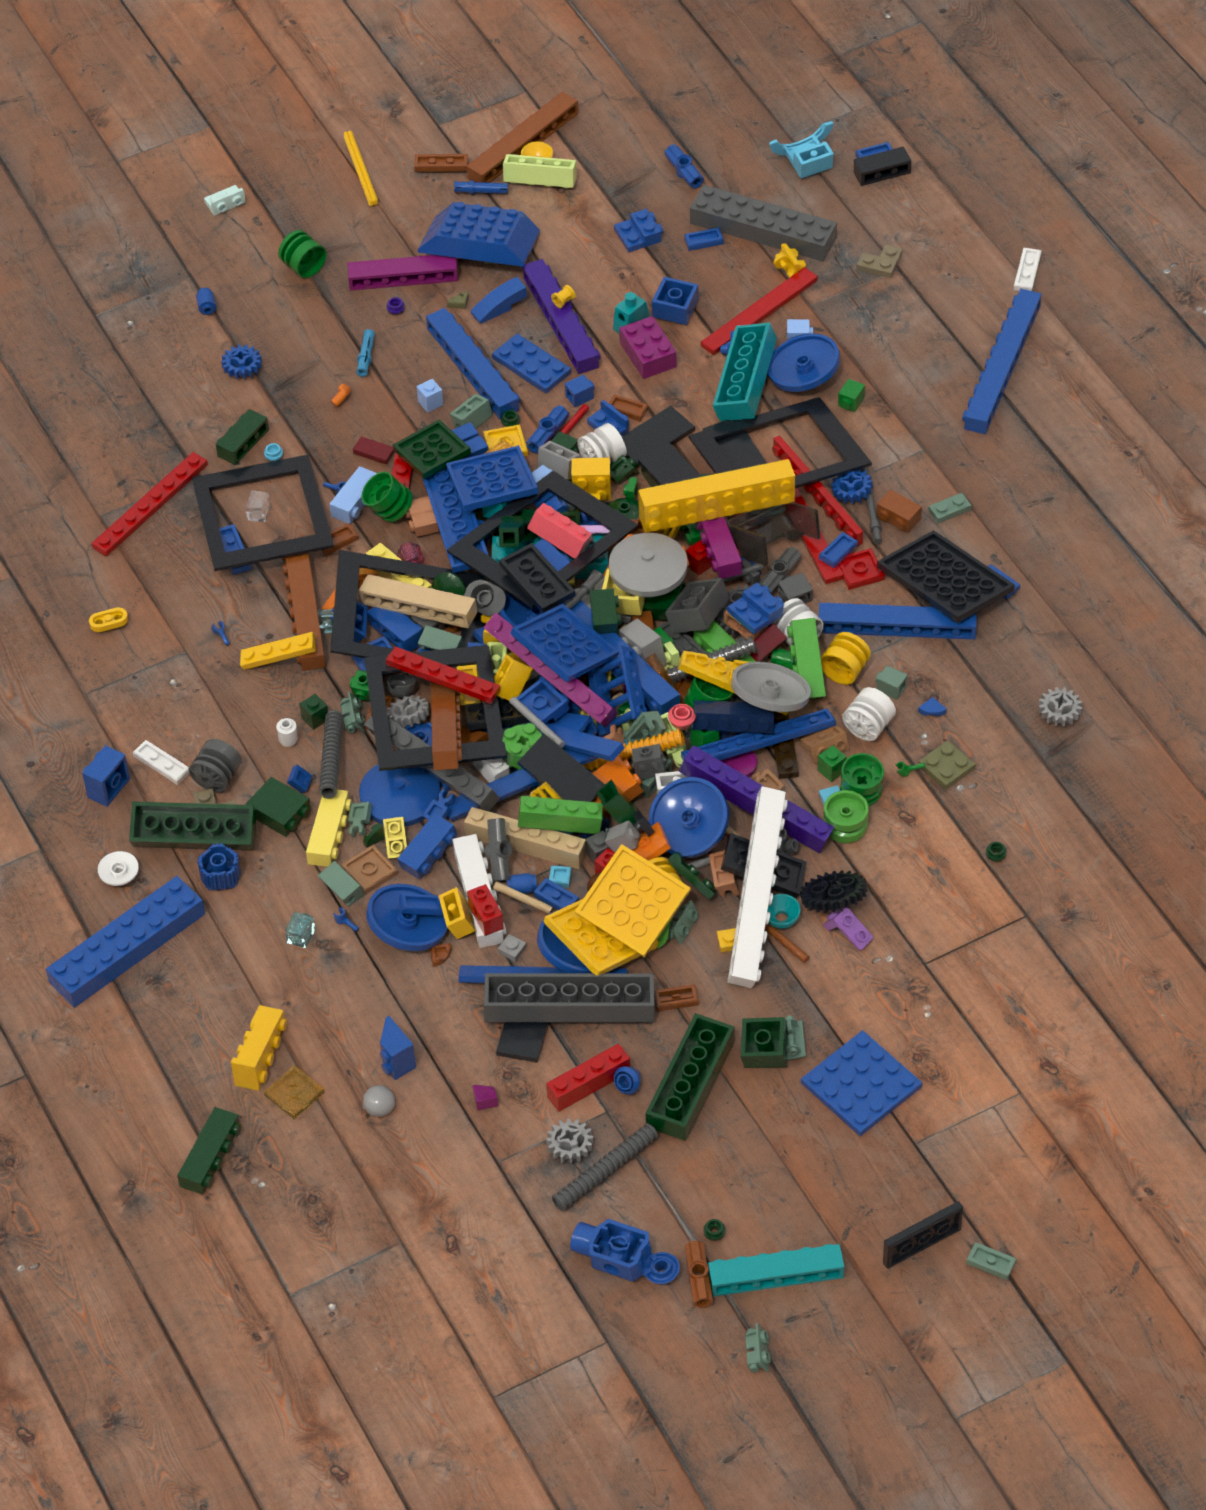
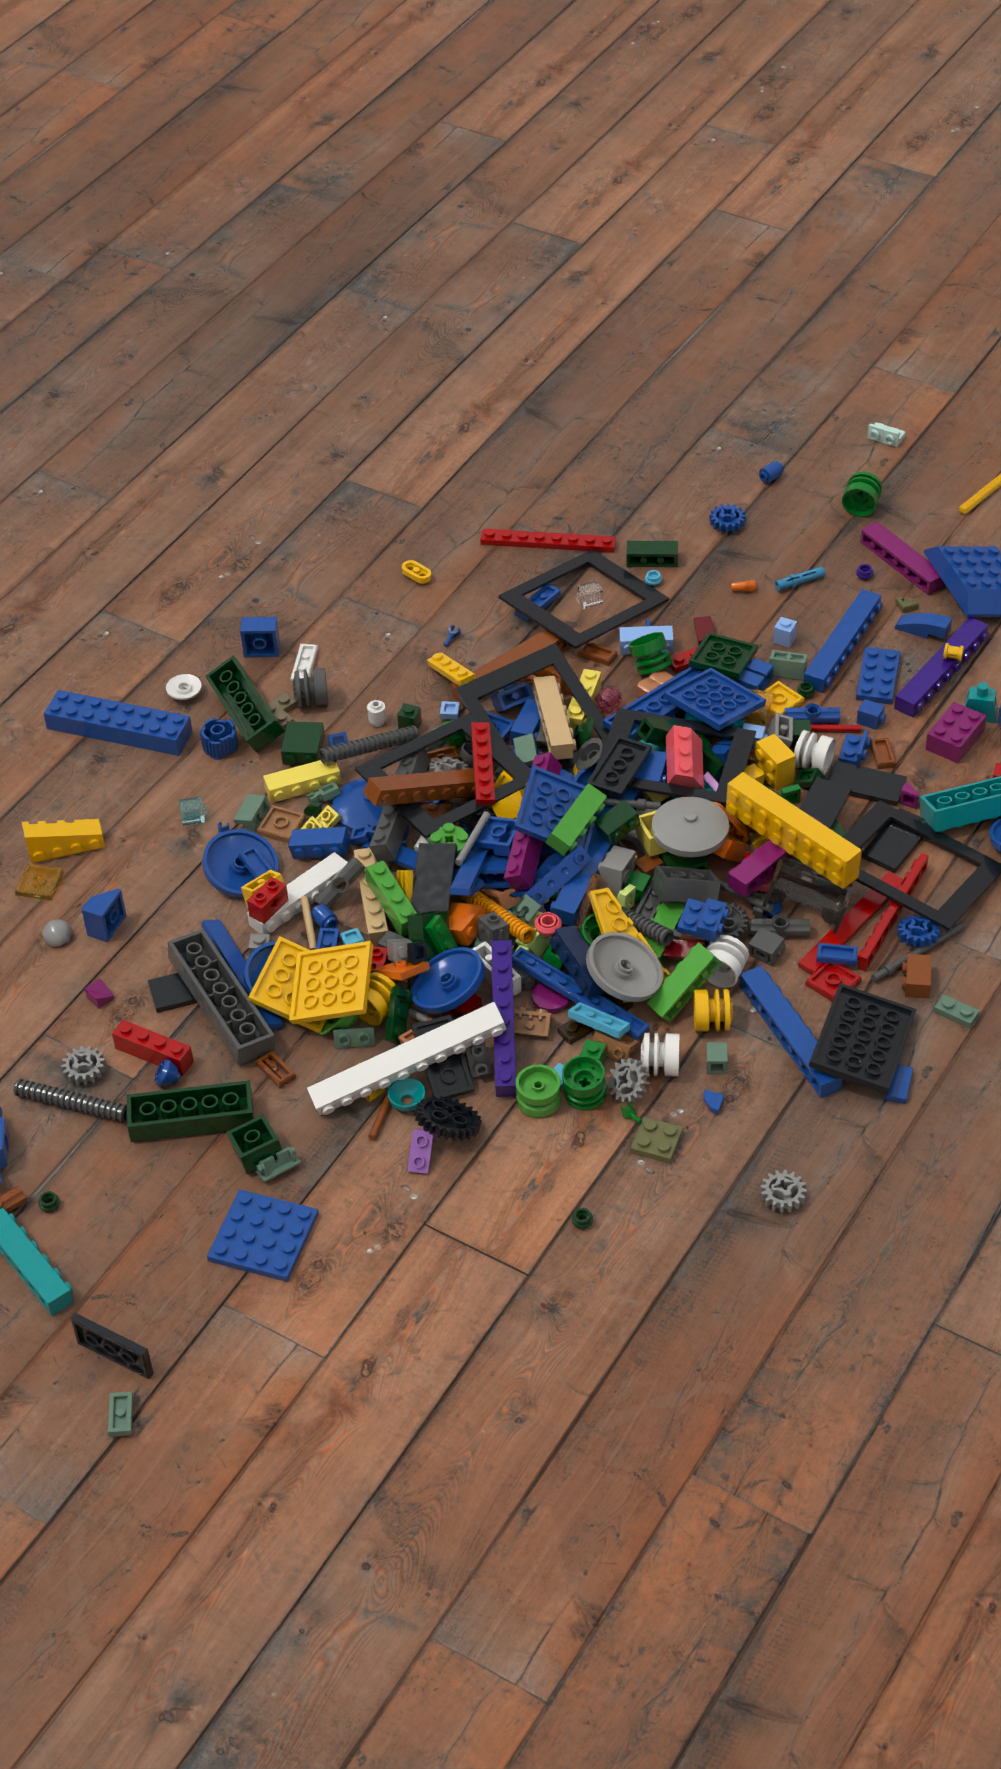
camera: 60 degrees right, 5 degrees down
dark orange tile [430,943,451,967] -> none
none -> green plate [425,915,458,954]
none -> light blue plate [440,701,460,719]
none -> bright green brick [545,783,607,856]
none -> medium azure plate [568,1002,630,1039]
none -> light grey gear [608,1058,650,1103]
none -> magenta slope [900,782,920,809]

